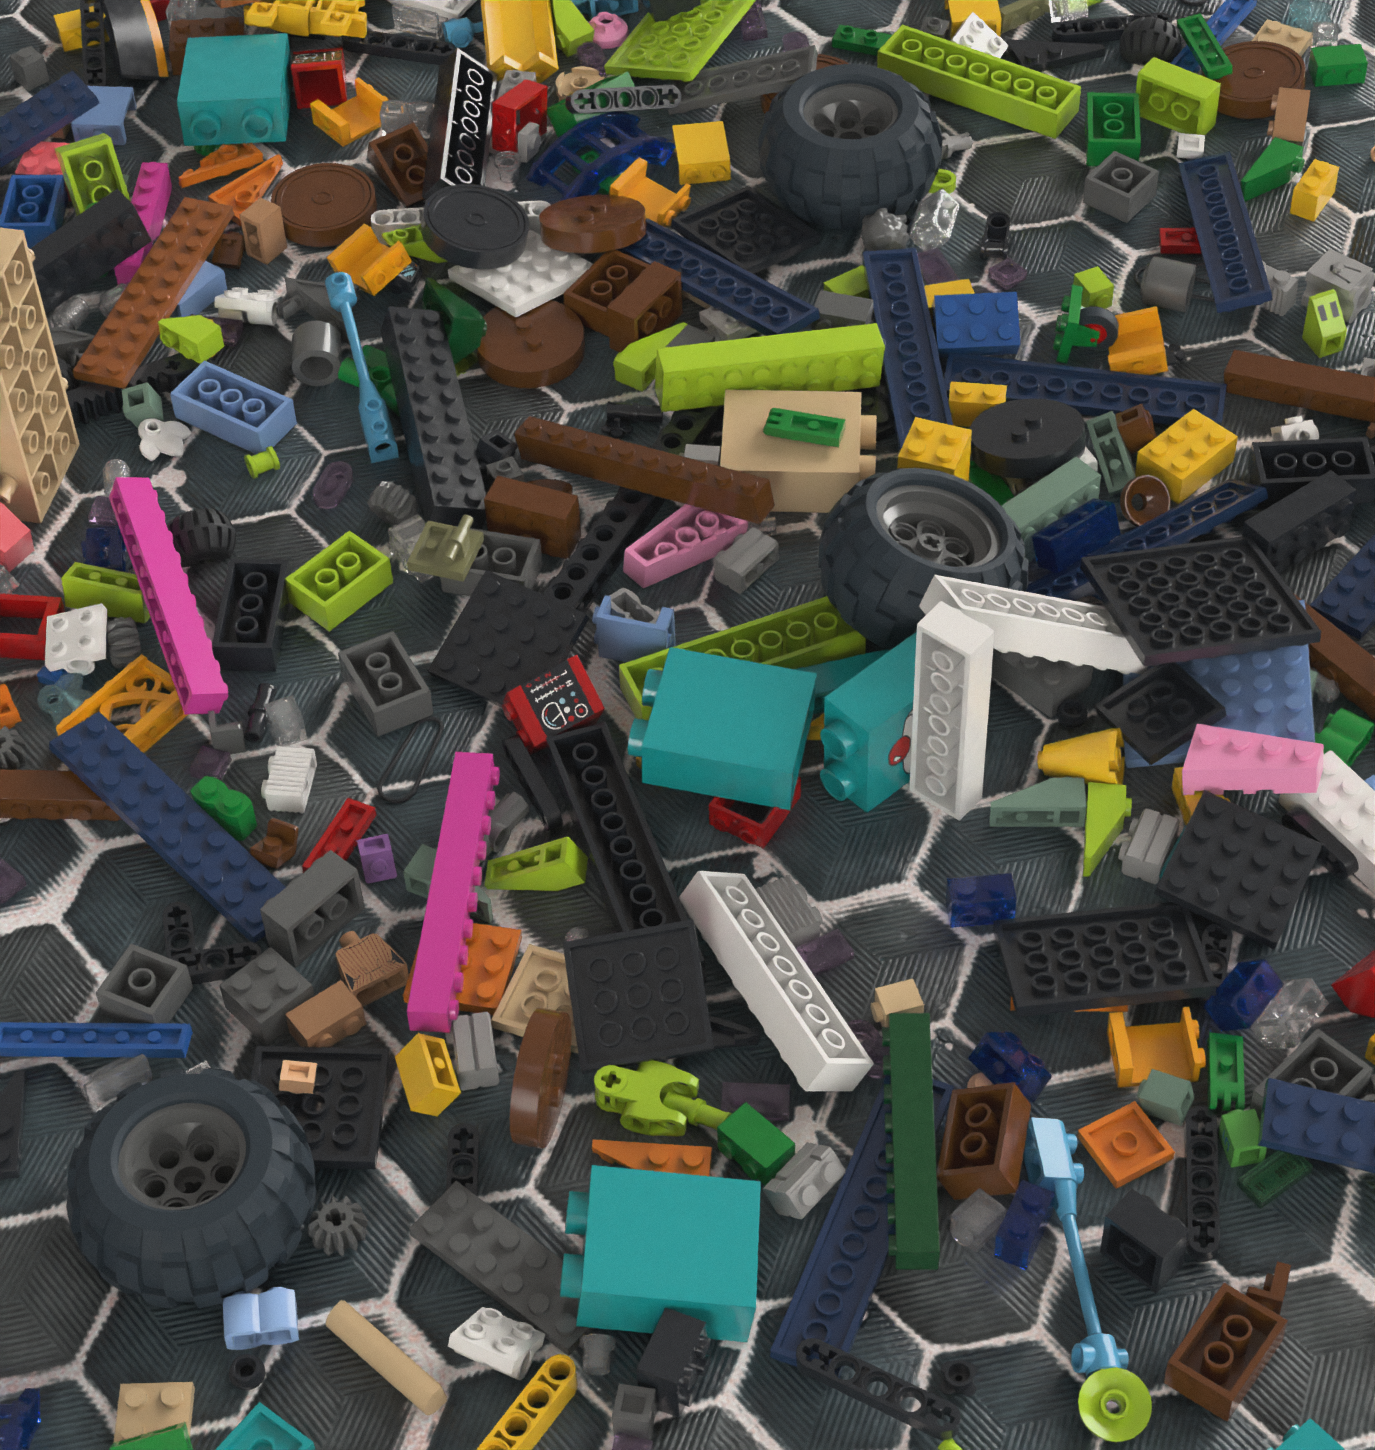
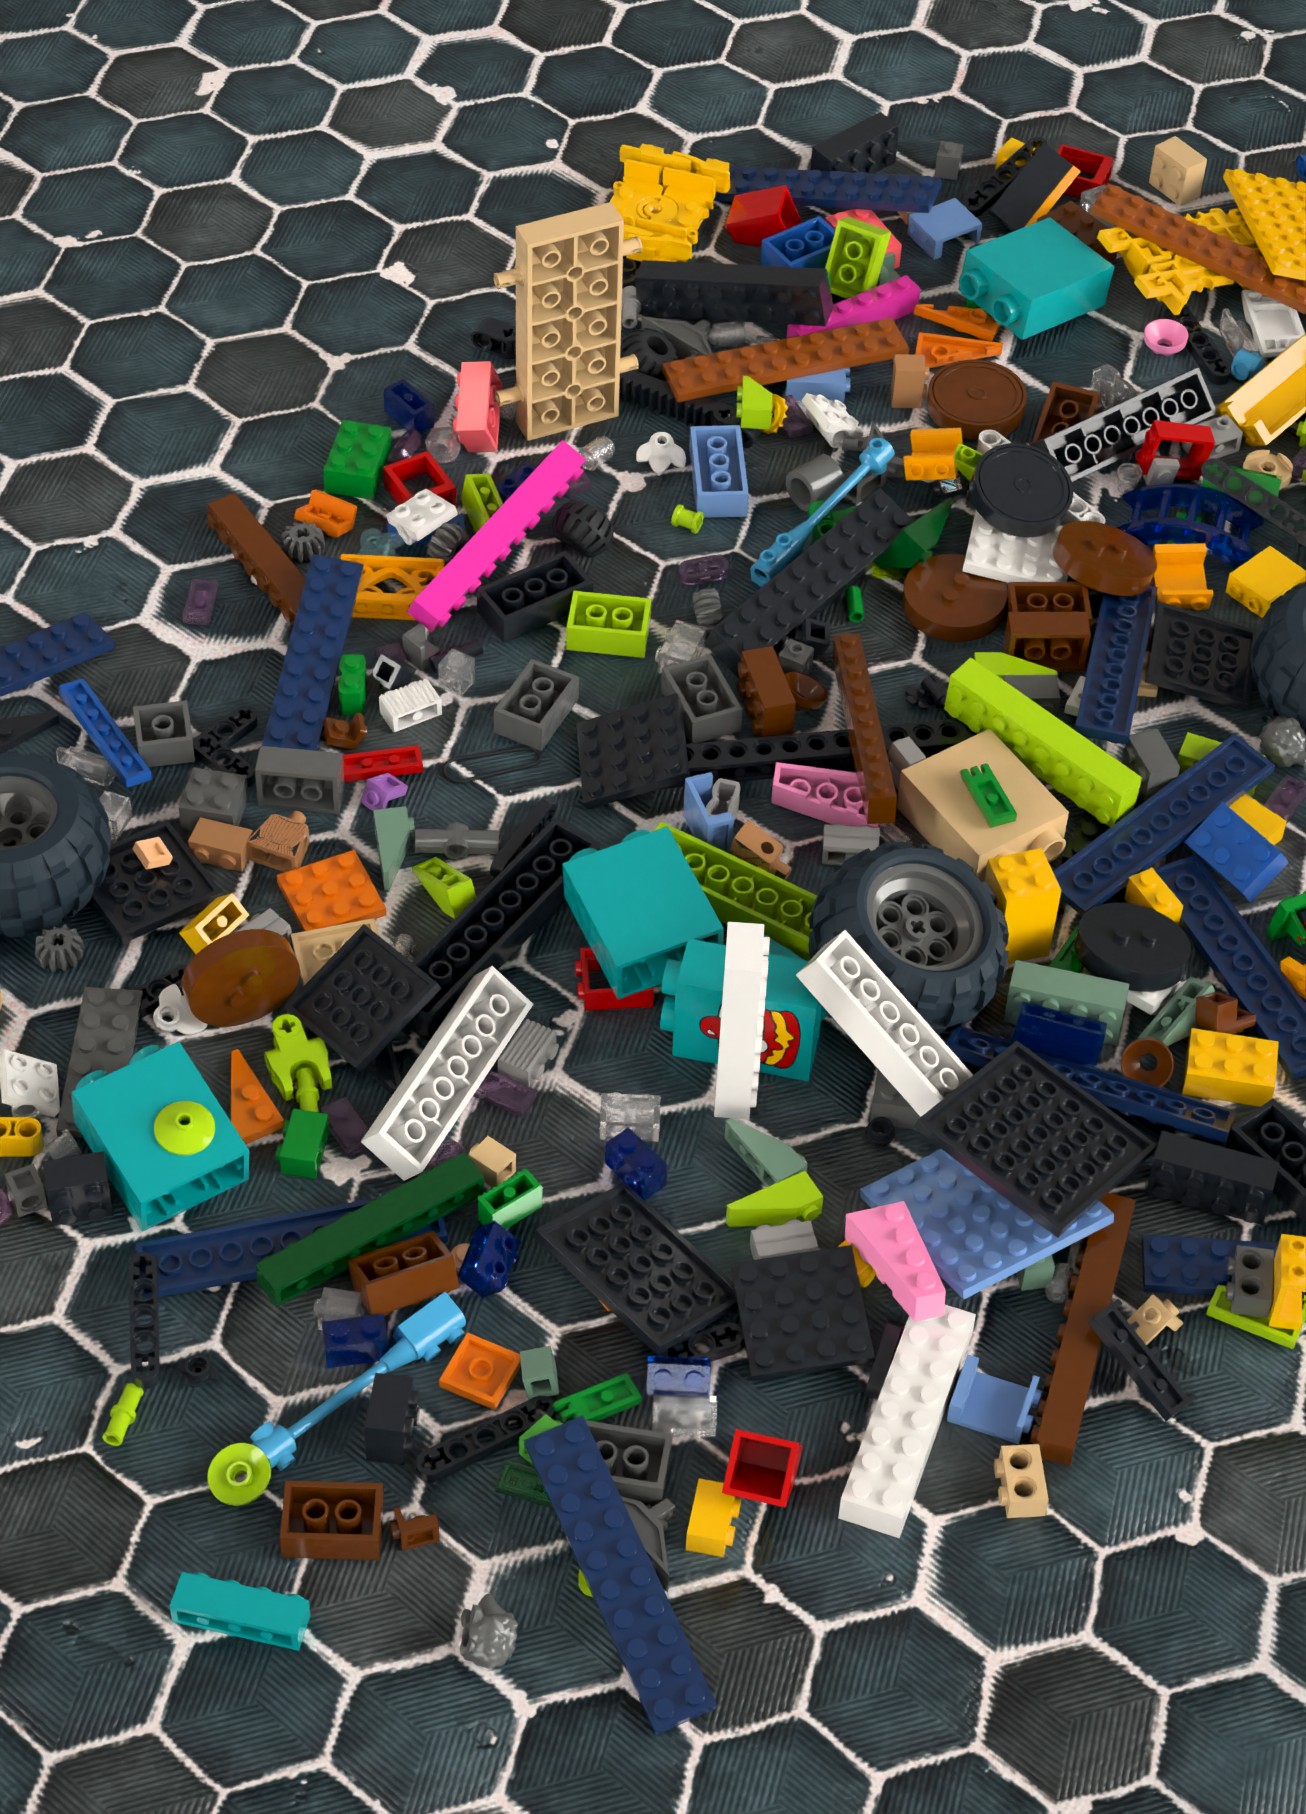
camera: 50 degrees right, 0 degrees up
sand green brick [122,382,164,428] -> none
reddish brown bracket [212,231,246,269] -> none
red slope [291,47,347,109] -> none
light orange panel [310,77,392,147] -> none
olive plate [407,515,484,582] -> none
dark pink brick [407,752,500,1033] -> none
slope [502,655,605,755] -> none
light grey brick [763,1142,846,1219] -> none
yellow cone [1037,728,1125,785] -> none
black plate [1094,662,1227,765] -> none
light orange panel [1107,1007,1206,1088] -> none
green brick [1315,708,1375,768] -> none
none -> white plate [153,984,208,1035]
none -> lime dish [154,1101,215,1155]
none -> black brick [370,654,417,692]
none -> green brick [478,1169,543,1236]
none -> clear brick [600,1092,661,1142]
none -> medium nougat torso [729,820,792,881]
none -> green axle [845,586,865,623]
none -> bright pink piece [1144,319,1188,356]

